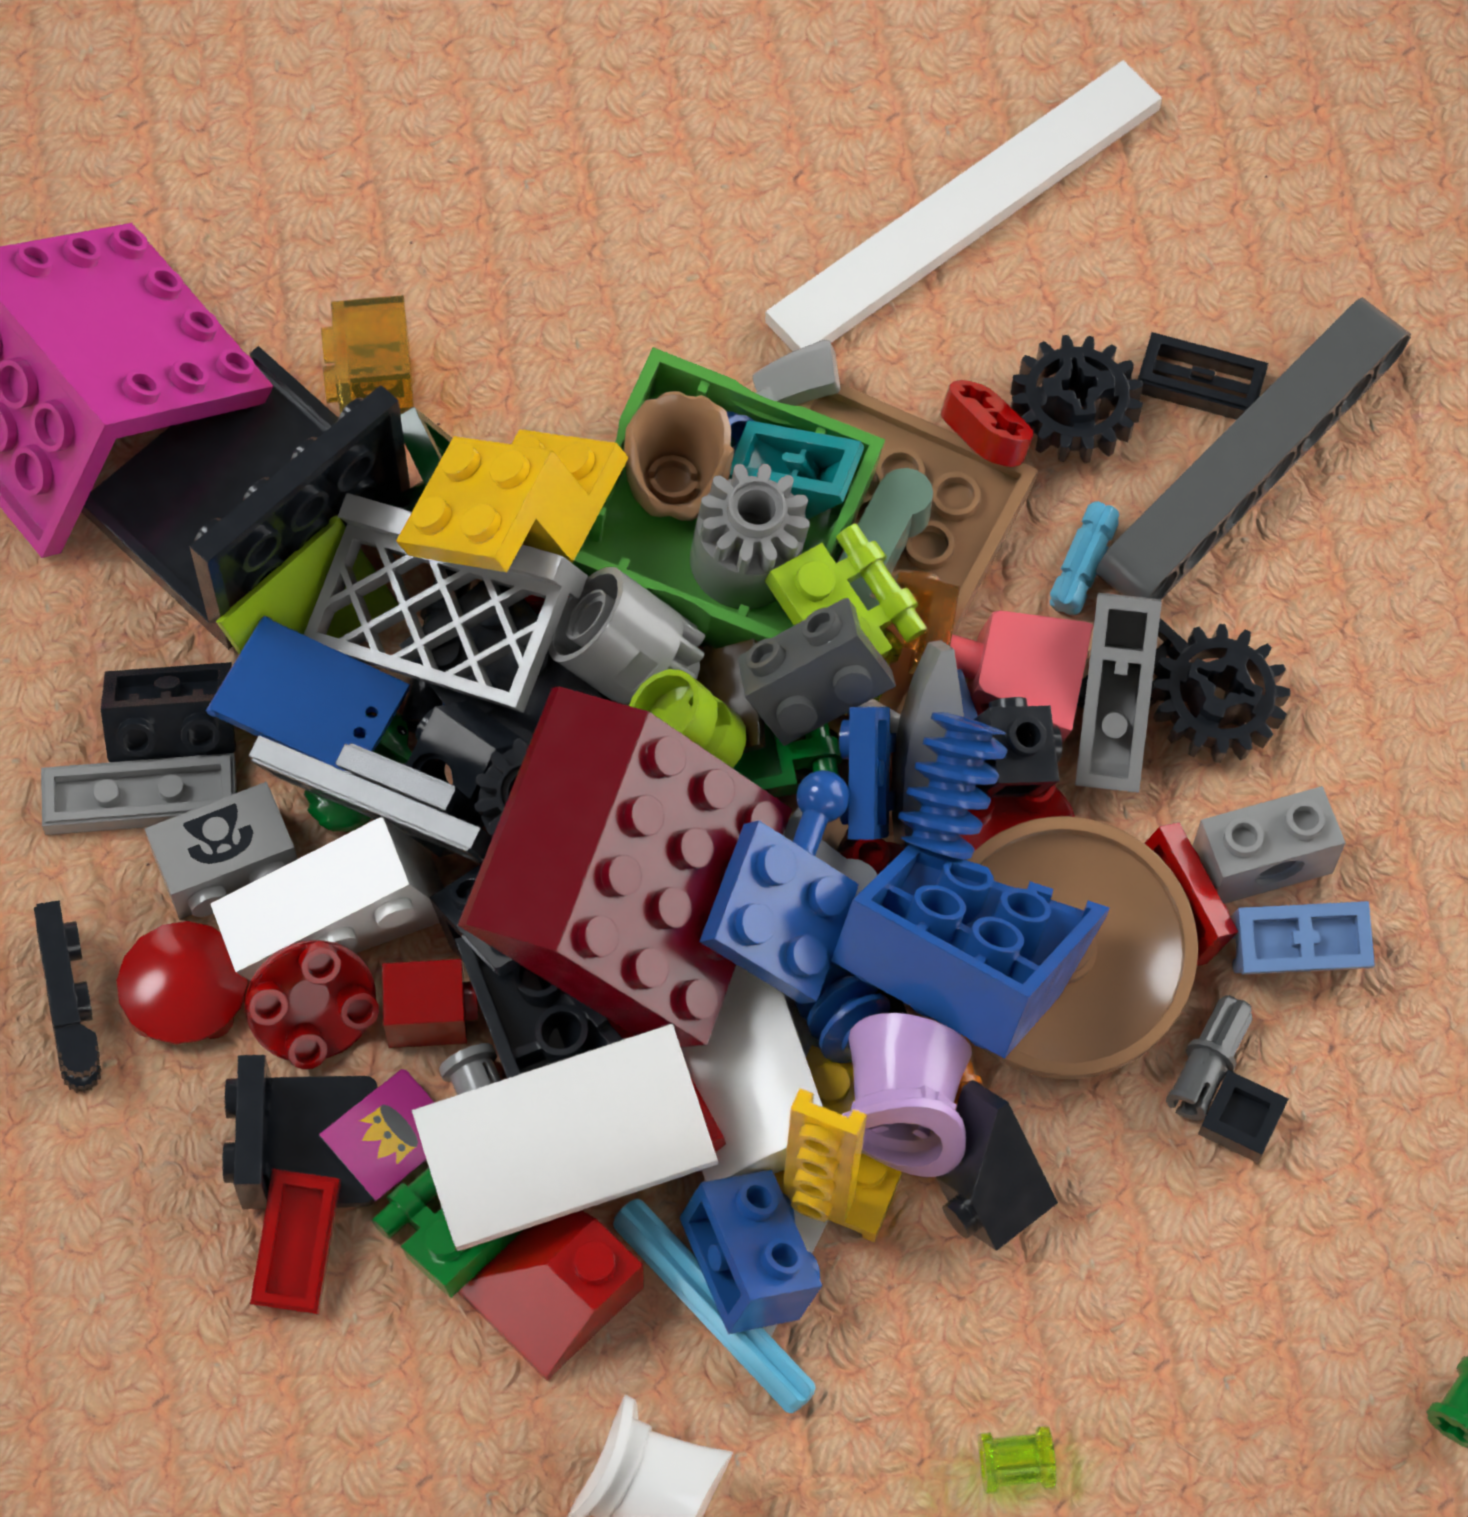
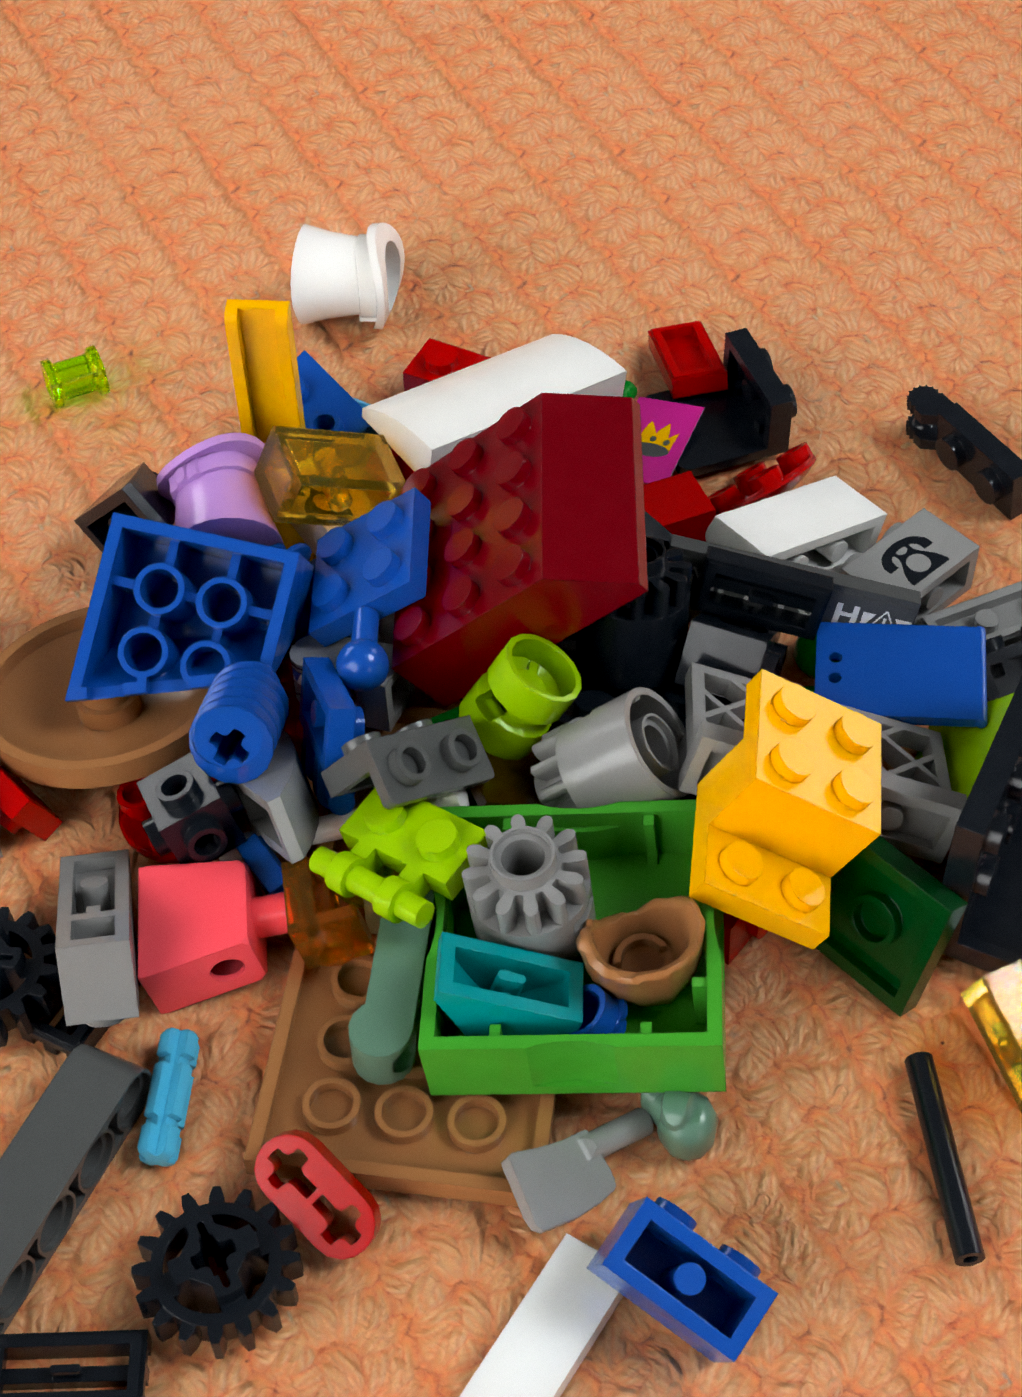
camera: 165 degrees right, 15 degrees down
red dish [117,921,248,1045] -> none
none -> clear yellow brick [254,426,406,526]
none -> blue brick [587,1197,778,1363]
none -> black piece [904,1052,985,1266]

